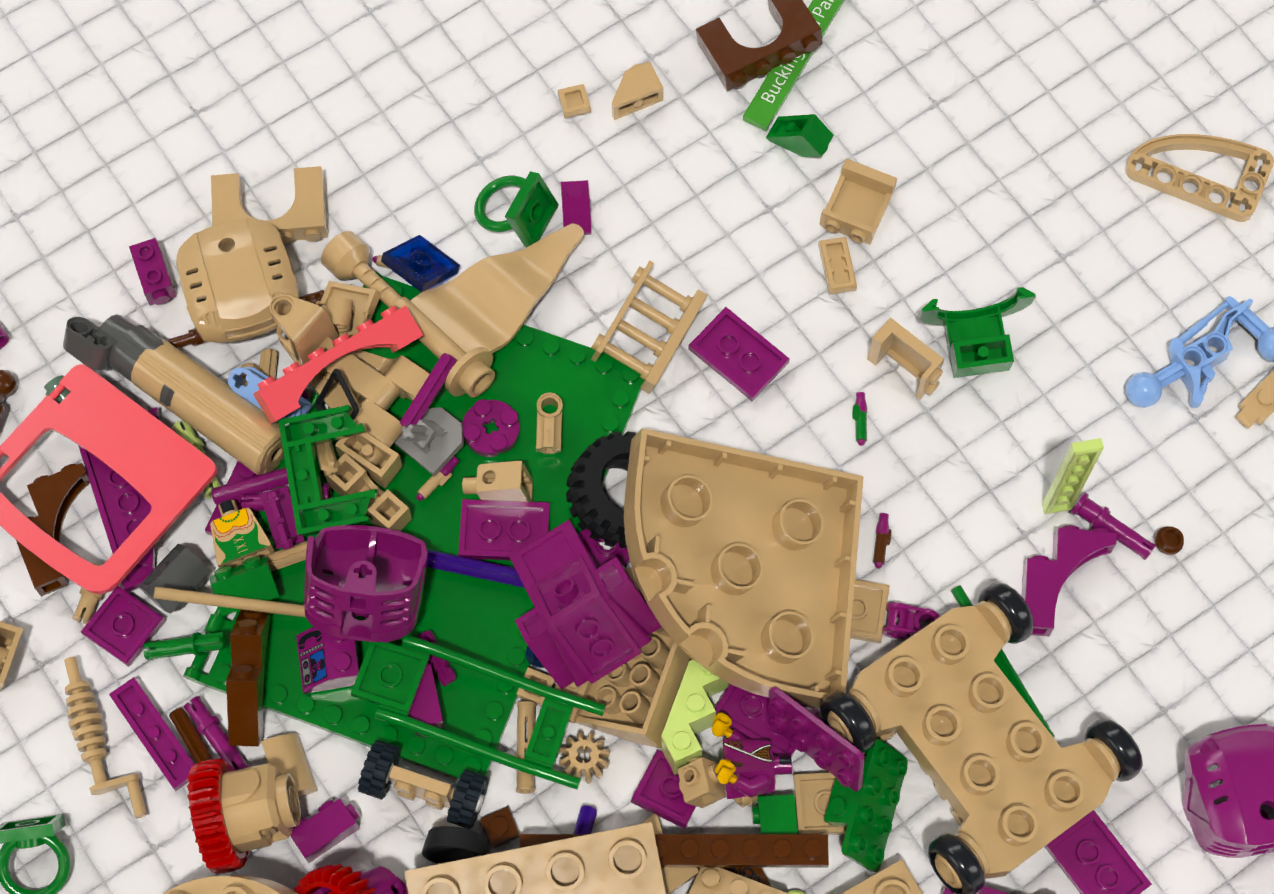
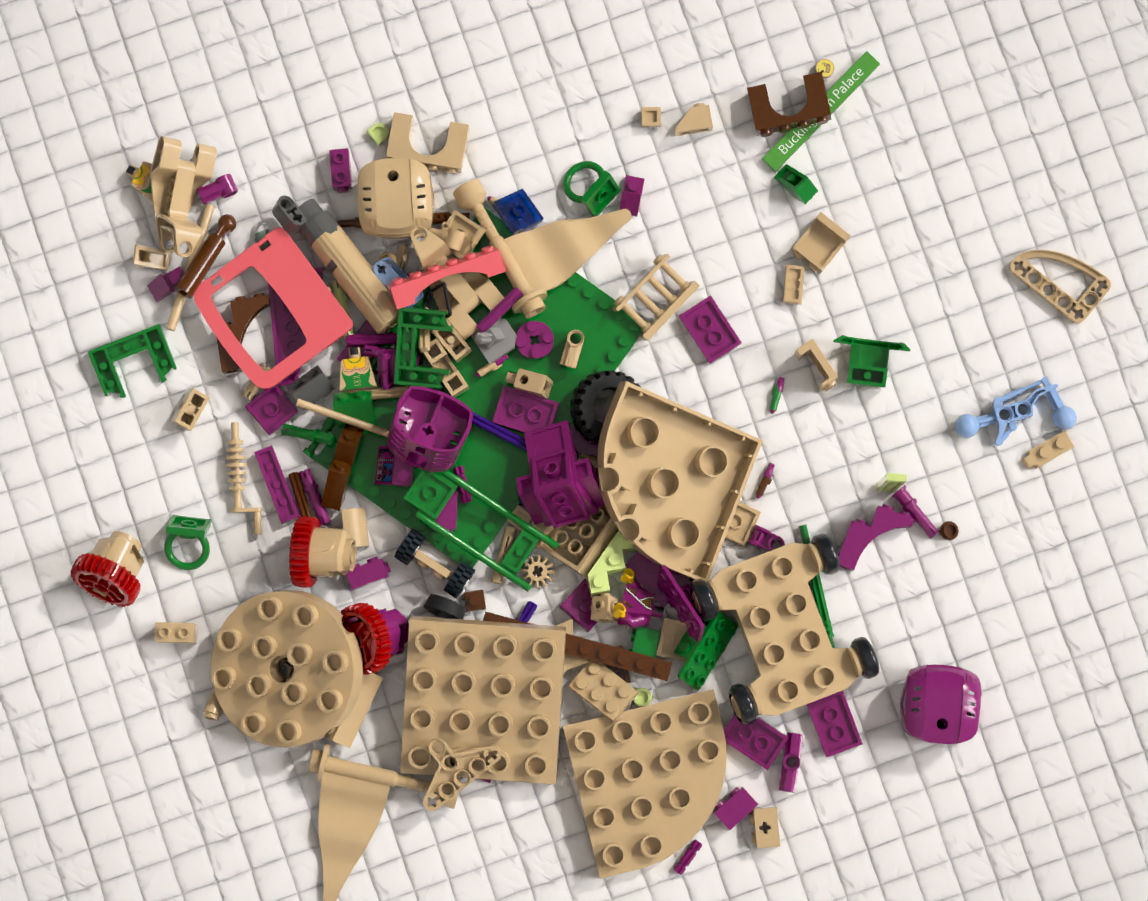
camera: 20 degrees right, 15 degrees up
none -> yellowish green tile [366,123,389,146]

